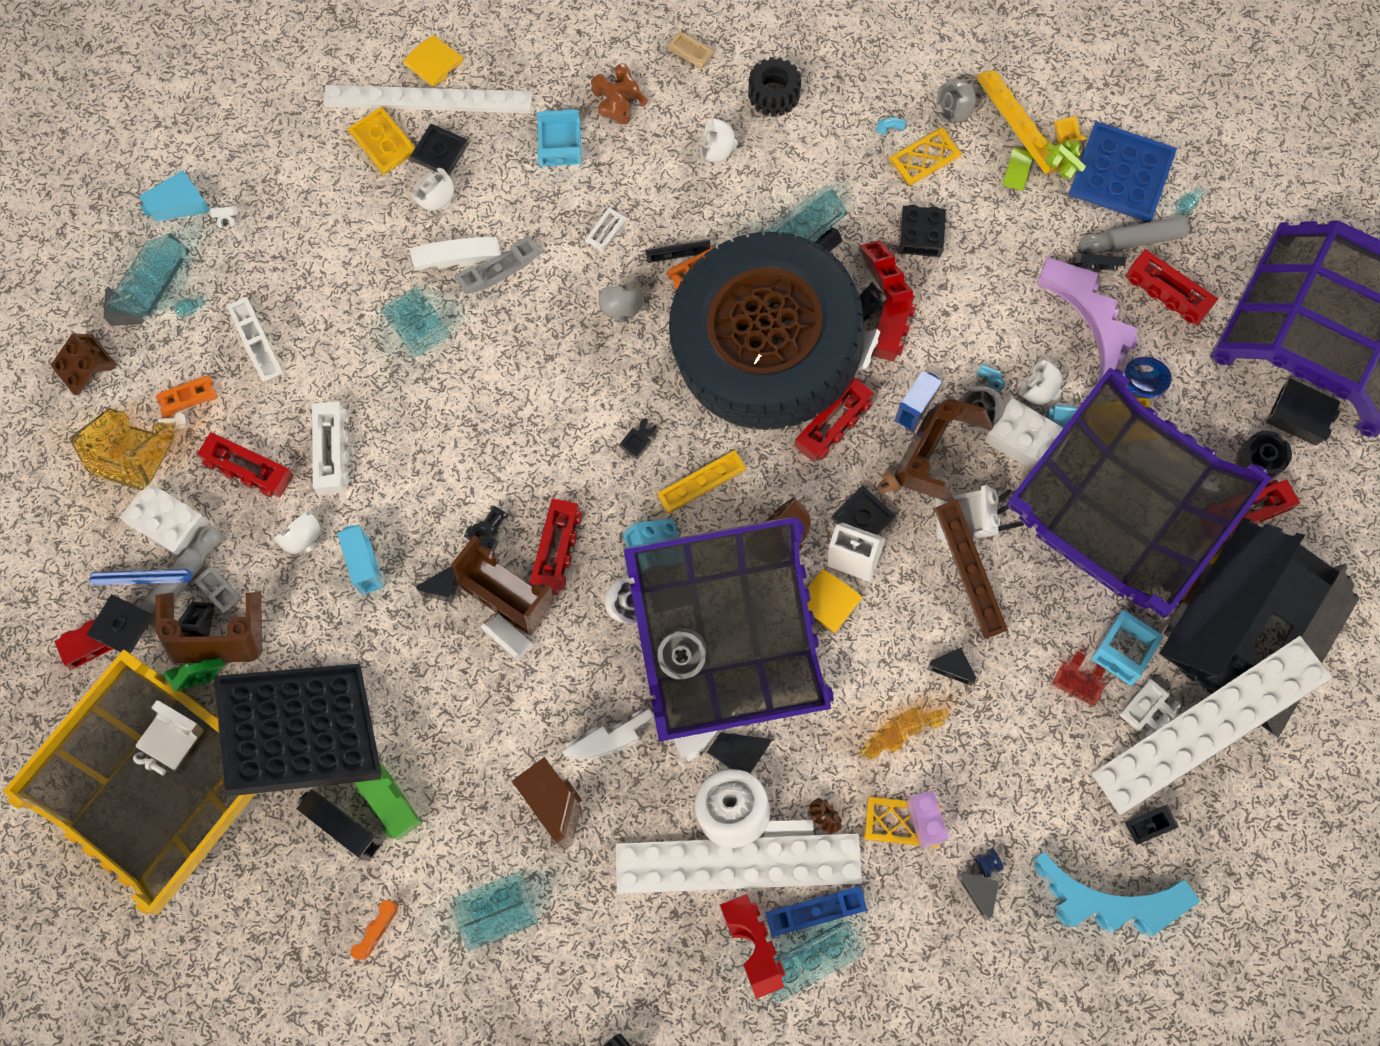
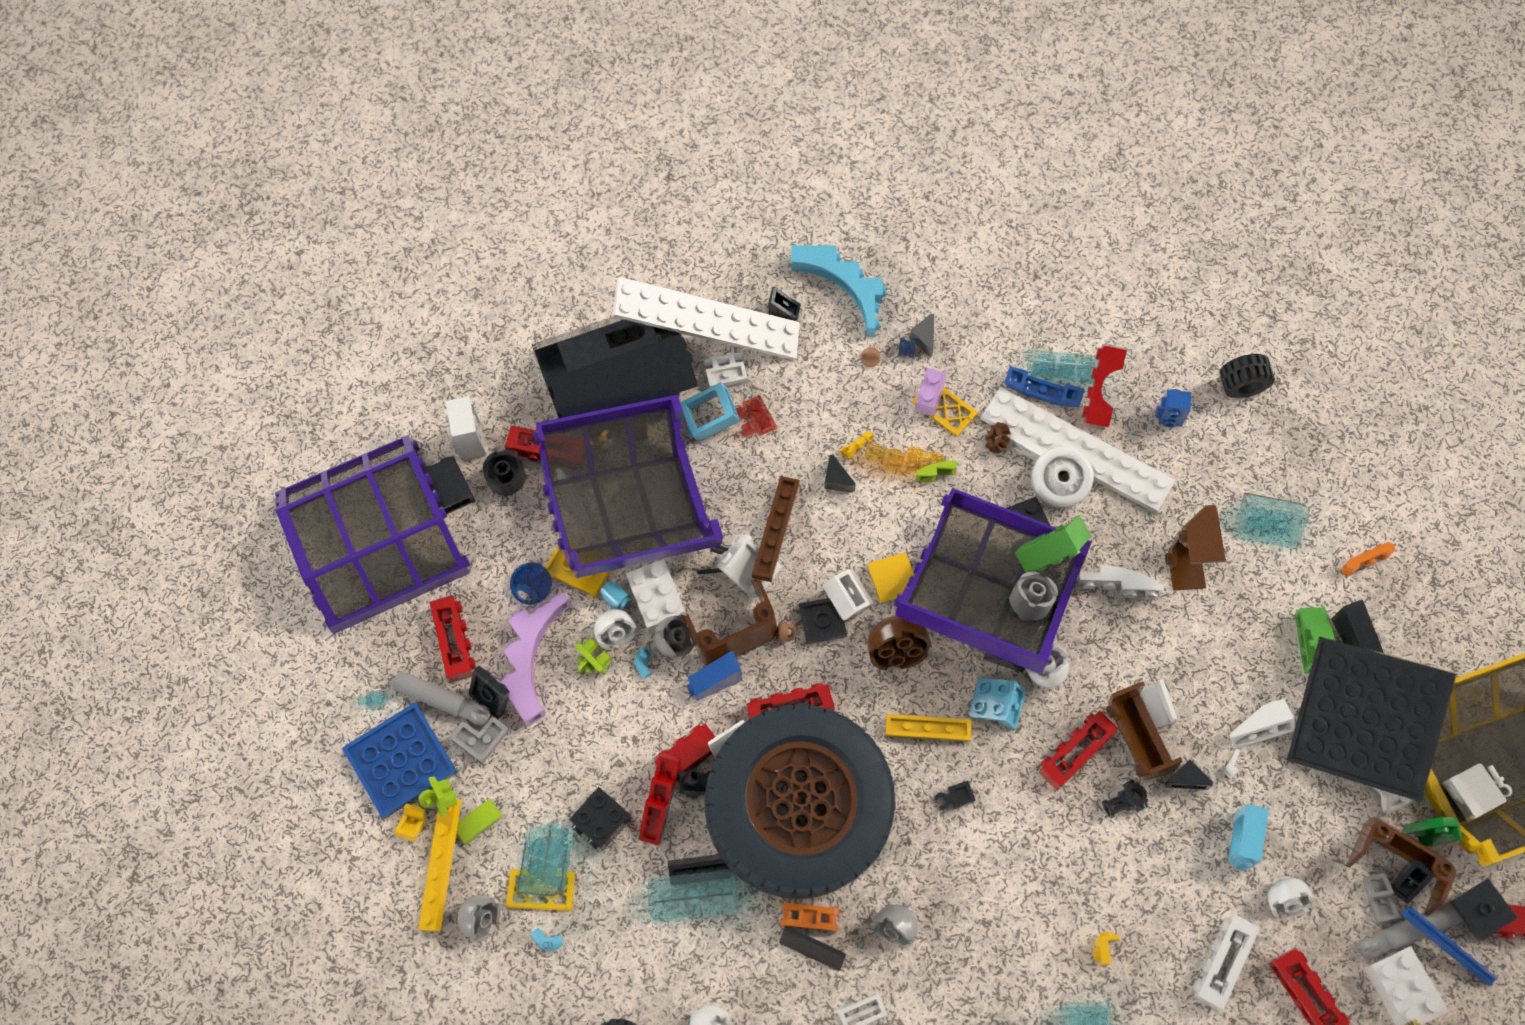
camera: 145 degrees left, 5 degrees down
none -> white brick [444,396,487,460]
none -> light grey plate [449,716,510,764]
none -> clear light blue slope [517,822,574,896]
none -> lime hips [574,638,613,675]
none -> yellow piece [840,431,874,459]
none -> medium nougat tile [861,347,880,367]
none -> lime slope [916,461,957,482]
none -> bright green wedge [1015,515,1092,573]
none -> yellow bracket [1093,931,1121,966]
none -> blue brick [1155,389,1191,428]
none -> white hand [1223,749,1241,779]
none -> white slope [1229,699,1295,750]

